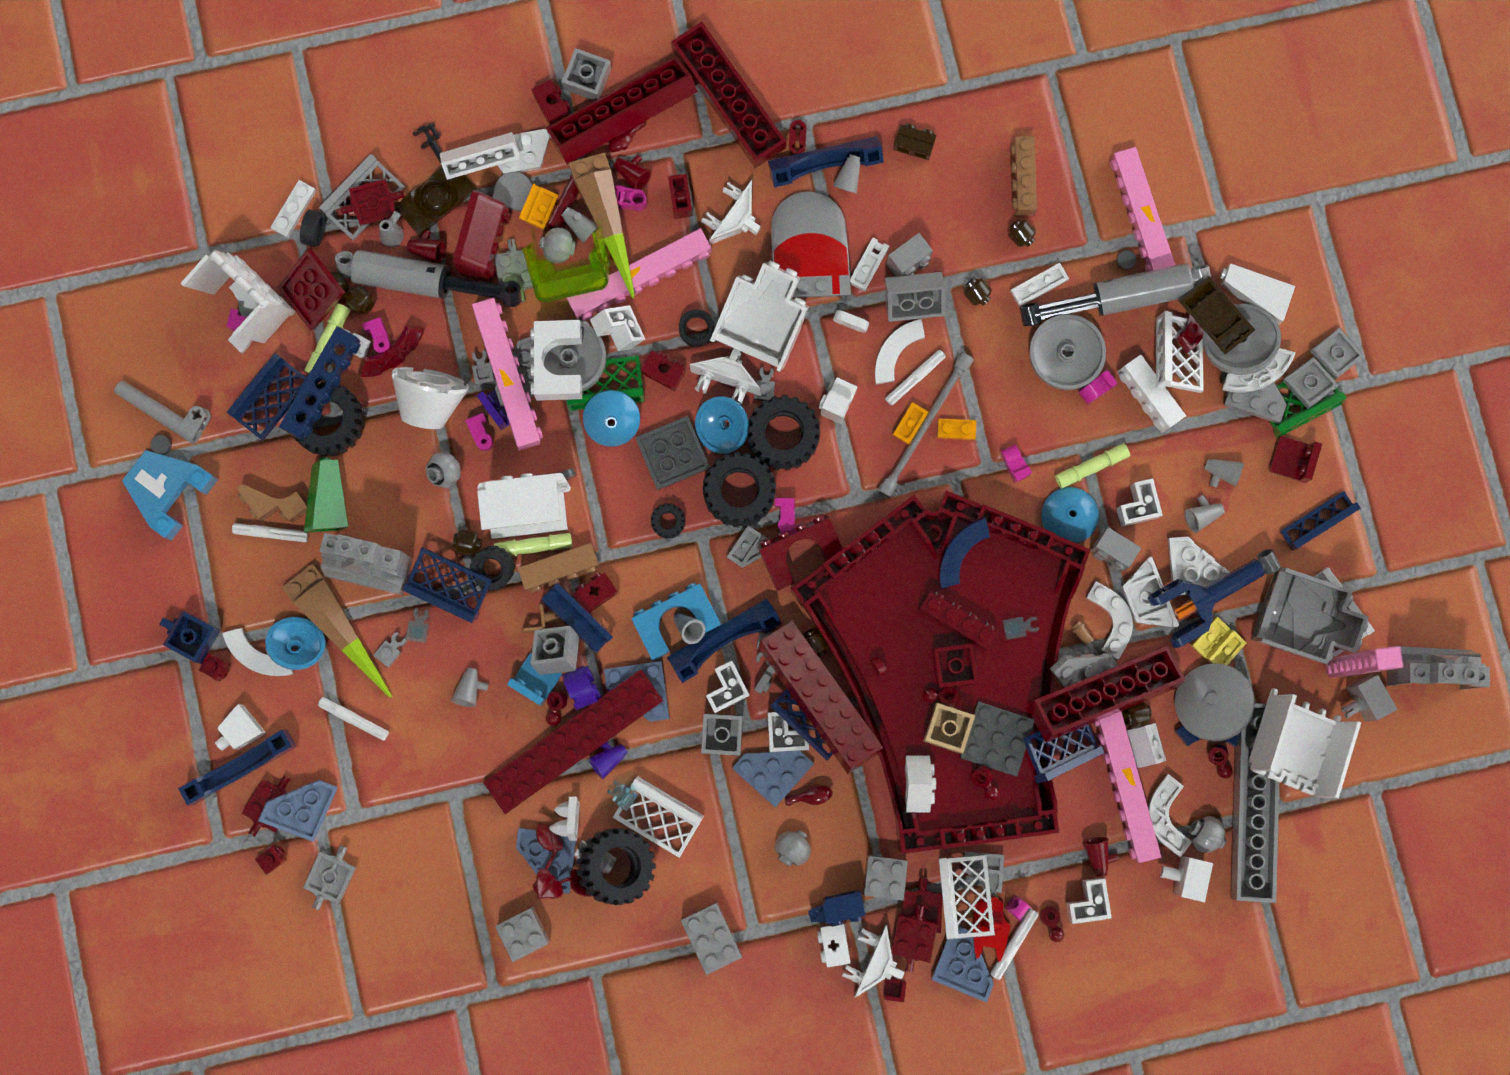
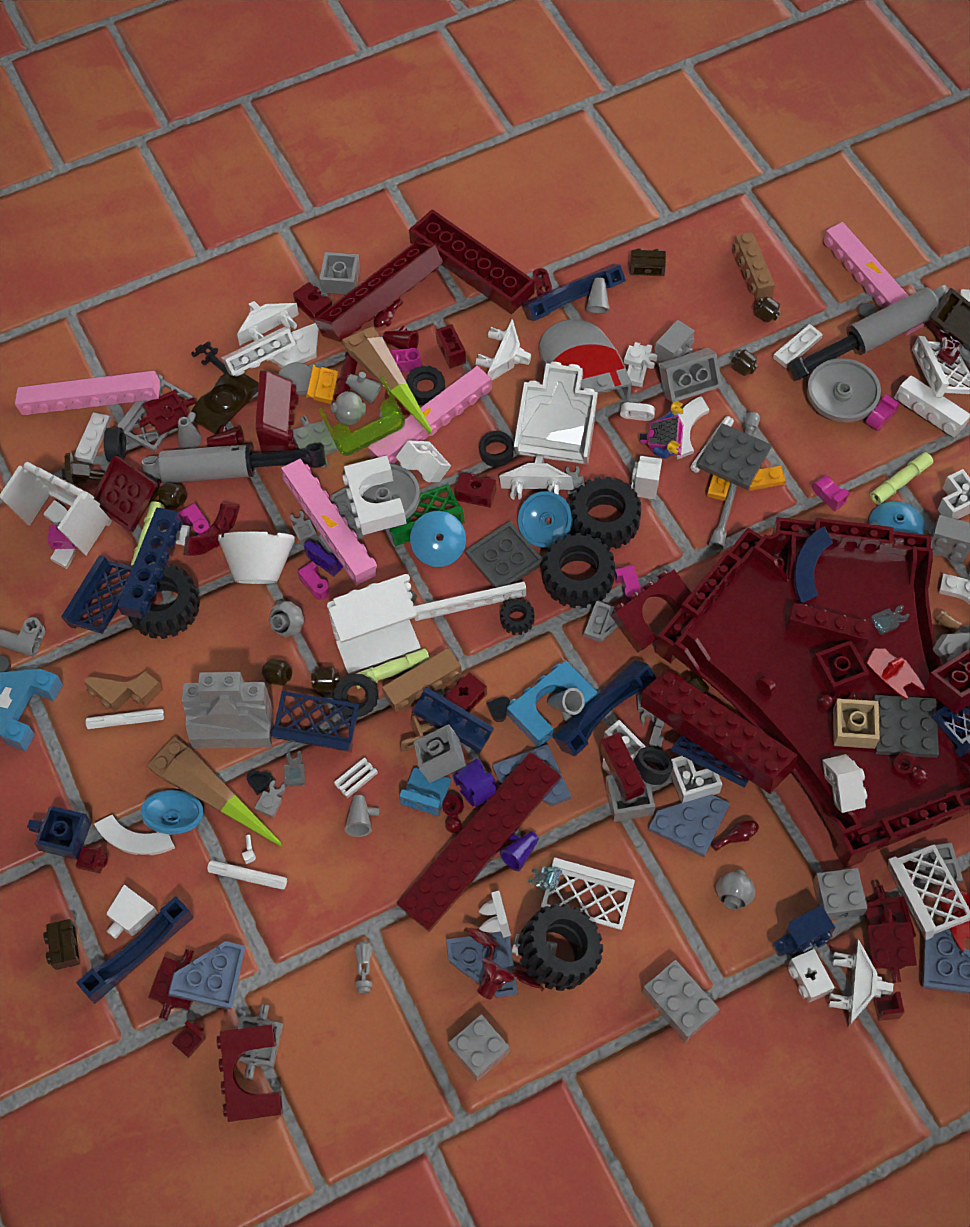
camera: 10 degrees left, 20 degrees down
slope [304,457,348,533] -> none
none -> bright pink brick [15,371,161,415]
none -> dark brown brick [43,919,80,970]
none -> dark brown piece [62,453,105,487]
none -> dark red arch [217,1024,283,1122]
none -> white connector [237,301,299,346]
none -> white hand [242,835,256,864]
none -> black tile [247,770,273,795]
none -> dark brown head [262,659,292,685]
none -> white tile [334,757,378,799]
none -> light grey piece [354,941,373,994]
none -> black tyre [406,366,445,406]
none -> white tile [413,582,526,621]
none -> black tile [486,697,510,722]
none -> dark red brick [600,733,645,802]
none -> white plate [624,345,657,369]
none -> black tyre [634,747,673,785]
none -> torso [640,401,684,459]
none -> dark grey plate [698,423,772,490]
none -> shield [865,648,925,700]

